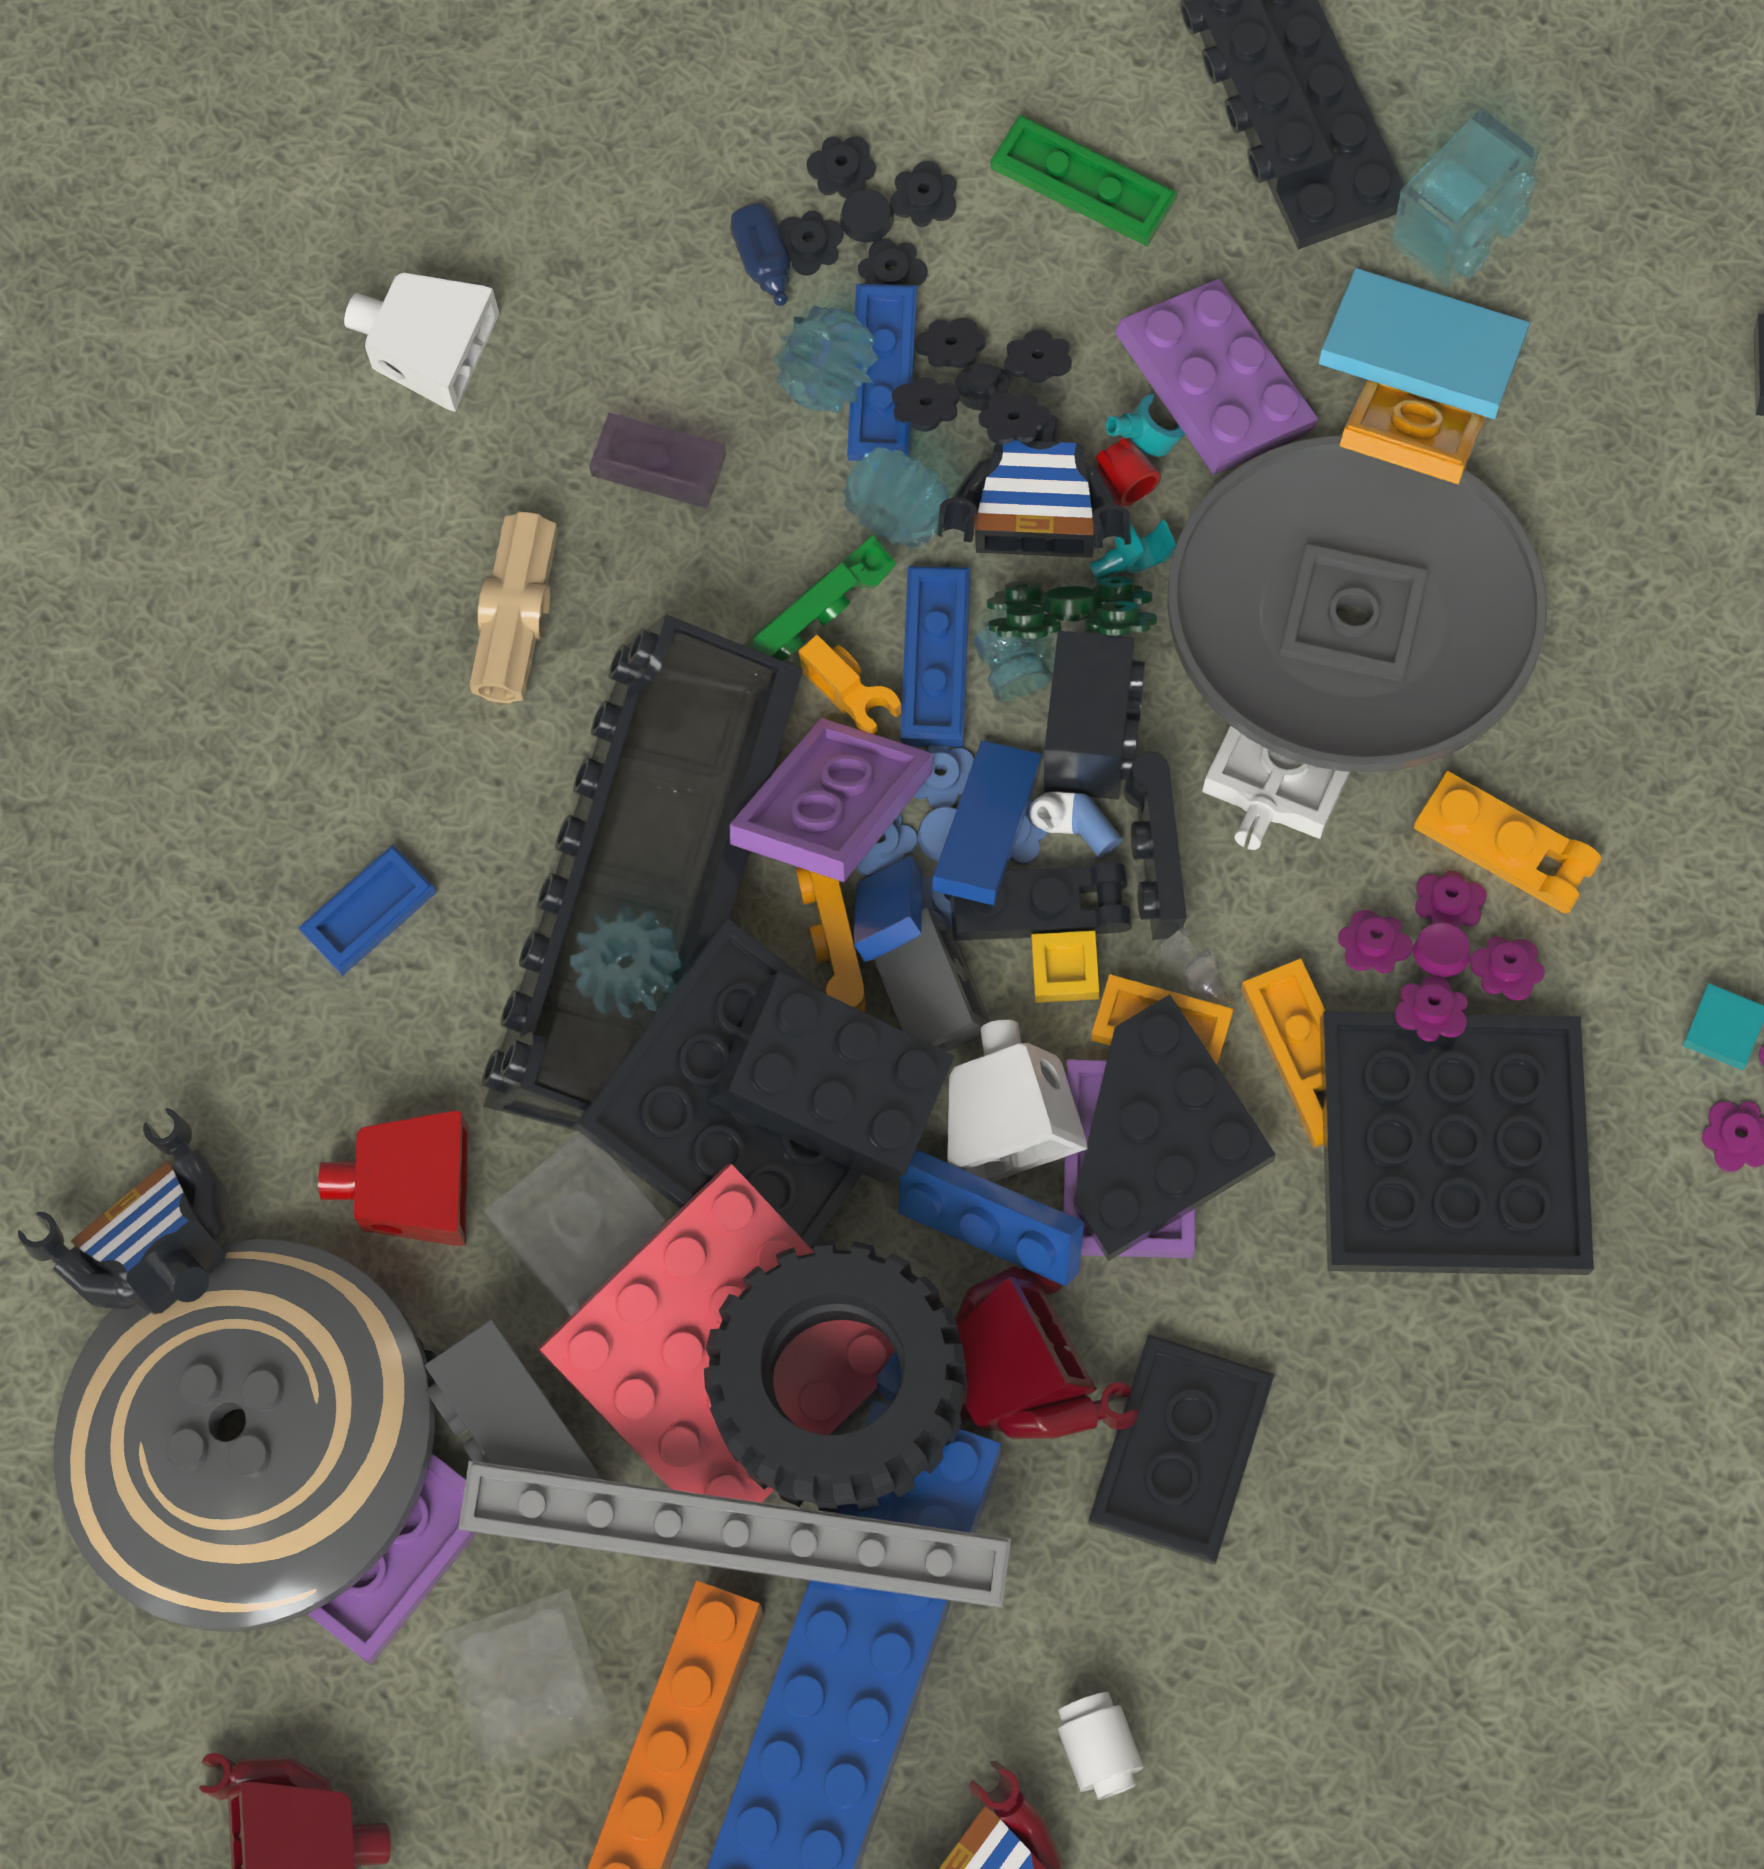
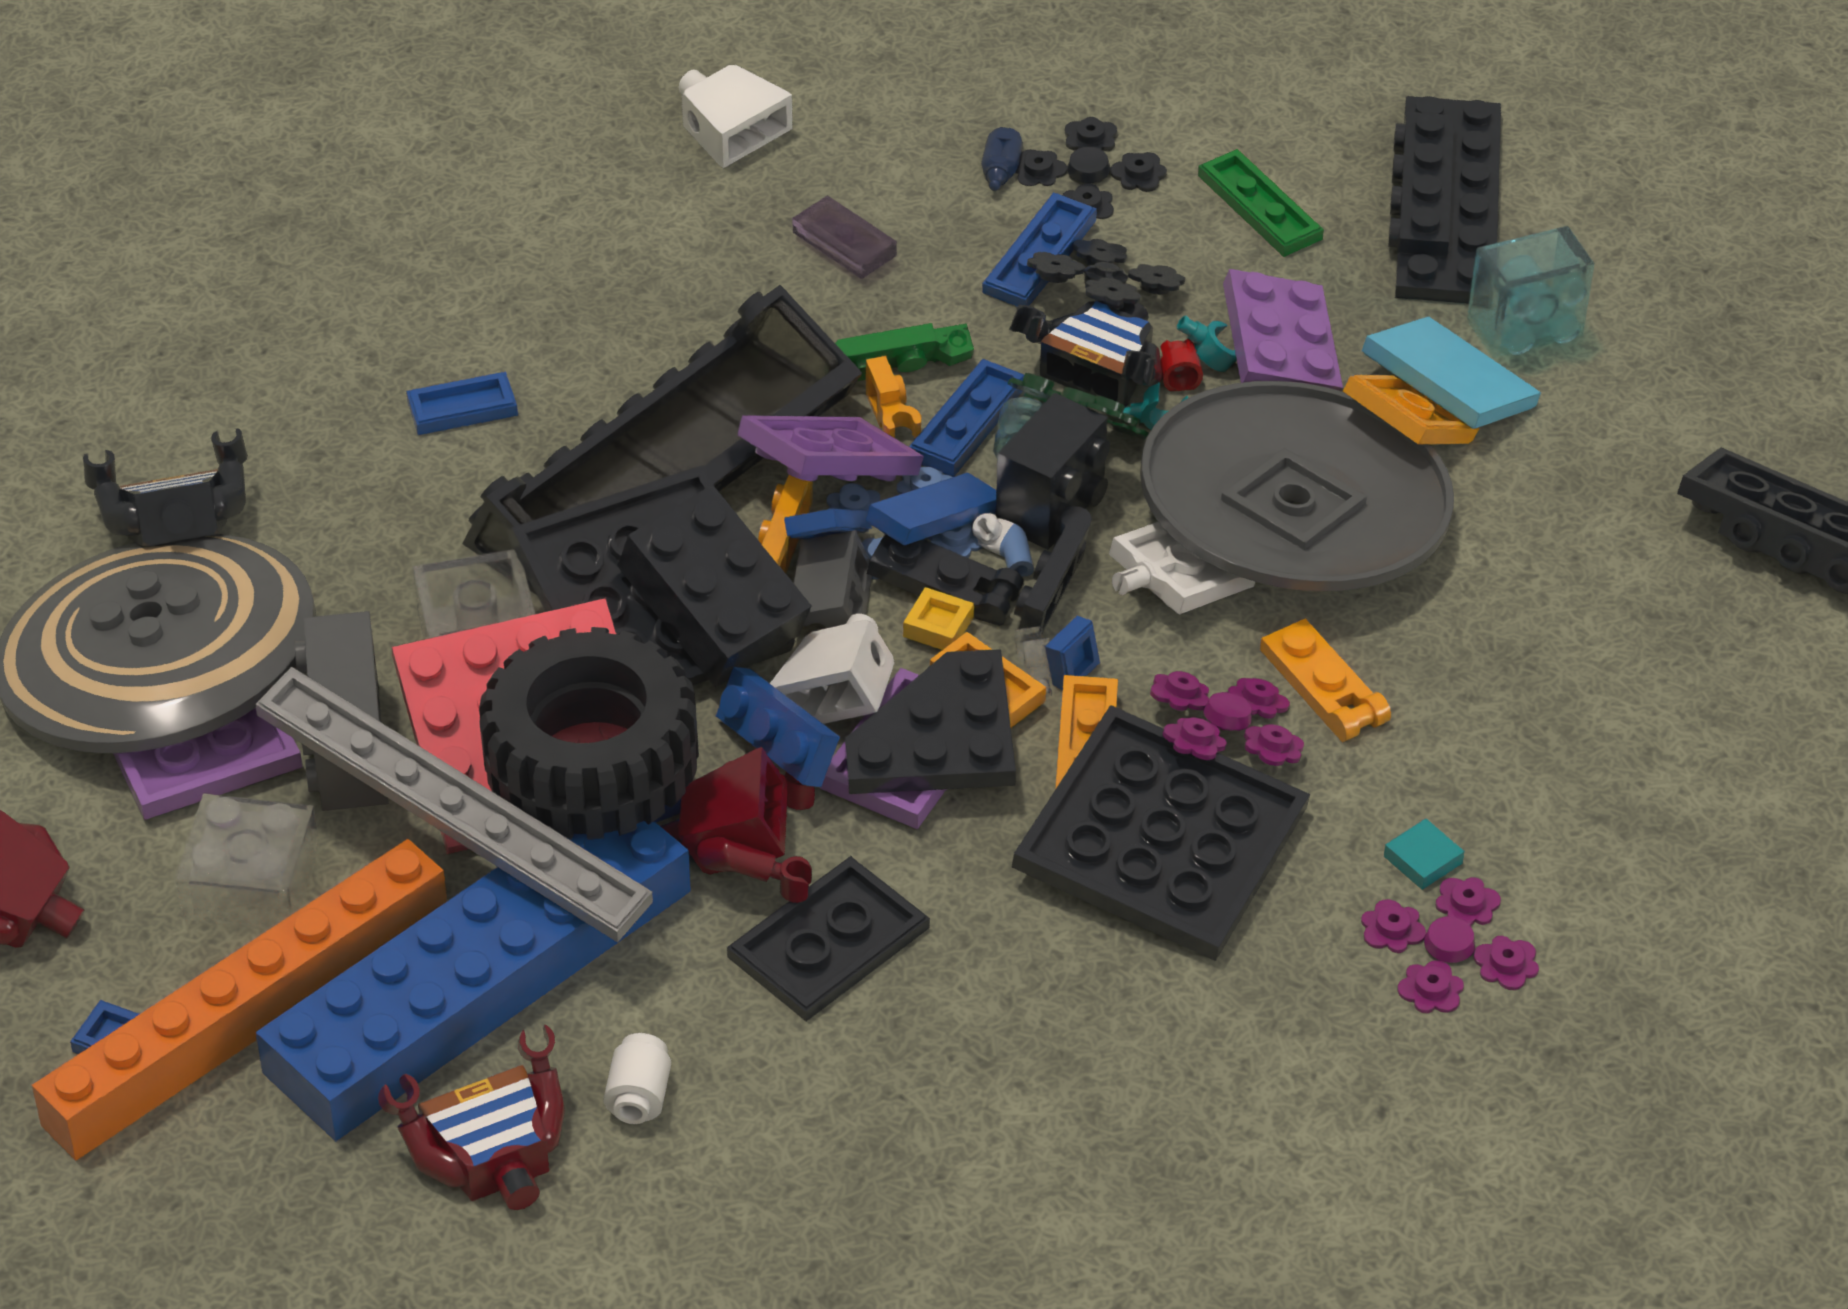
camera: 20 degrees right, 25 degrees down
red torso [318,1111,469,1246] -> none
tan piece [469,511,559,704] -> none
clear light blue gear [570,905,682,1019] -> none
clear light blue gear [773,306,879,413] -> none
clear light blue gear [842,447,950,548] -> none
none -> blue tile [1045,616,1100,691]

